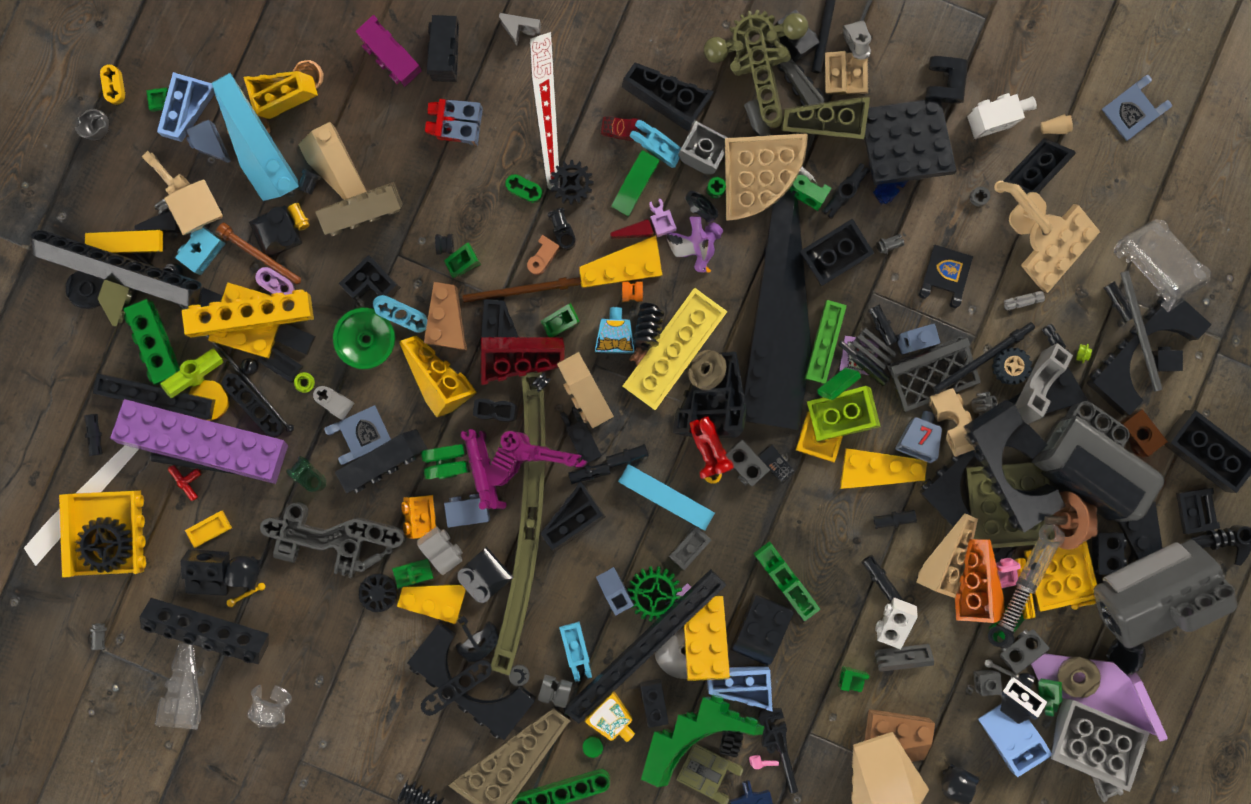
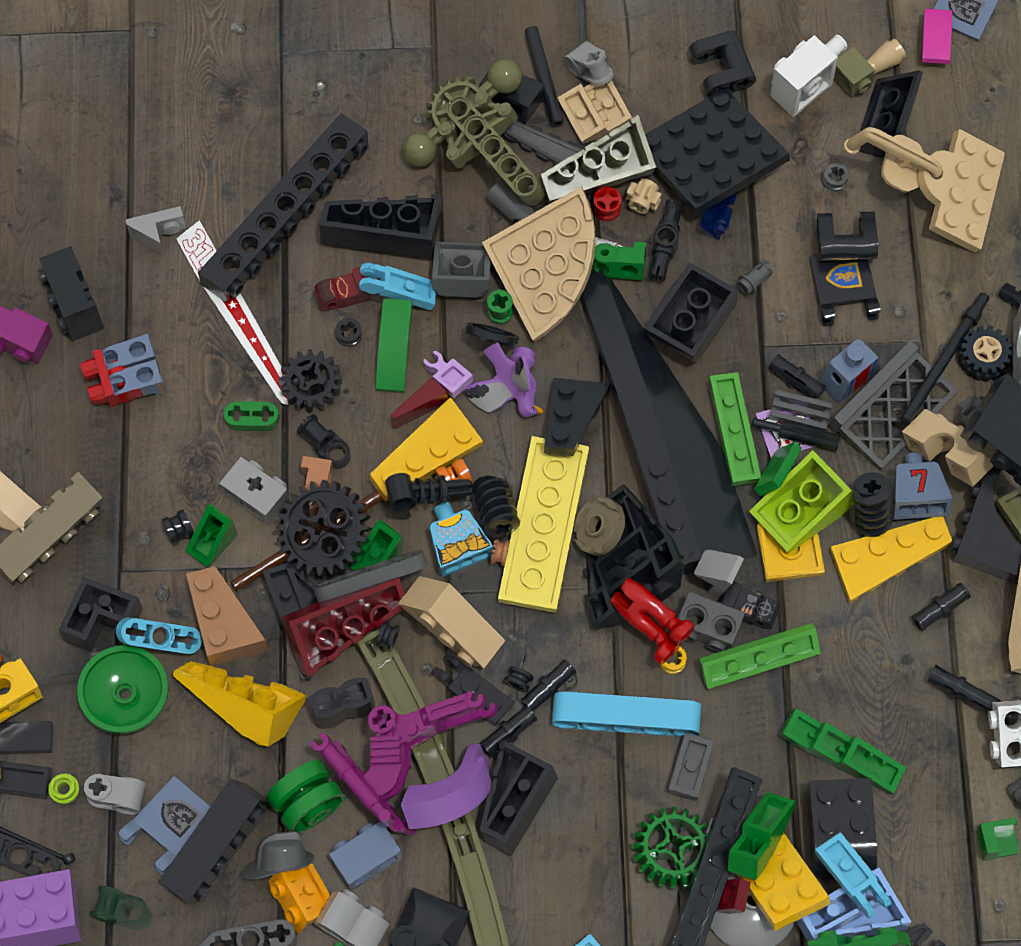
camera: 20 degrees left, 20 degrees down
sand blue slope [596,567,634,616] -> none
light grey axle [1004,291,1045,310] -> none
none -> black brick [198,113,369,303]
none -> light grey brick [219,457,290,526]
none -> dark grey piece [241,831,315,879]
none -> black gear [276,480,372,577]
none -> dark grey beam [312,550,428,602]
none -> black bush [336,318,362,347]
none -> black piece [385,473,472,520]
none -> medium lavender arch [401,744,492,829]
none -> black bush [503,666,534,692]
none -> black wing [544,378,611,456]
none -> red wheel [593,187,622,222]
none -> tan gear [626,179,662,214]
none -> light grey slope [694,550,744,598]
none -> bright green plate [699,623,821,689]
none -> dark red tile [717,878,751,914]
none -> green slope [728,792,796,880]
none -> medium azure hinge [815,833,891,919]
none -> black connector [817,211,878,261]
none -> olive brick [834,47,875,98]
none -> black piece [853,472,892,537]
none -> dark pink slope [922,9,952,64]

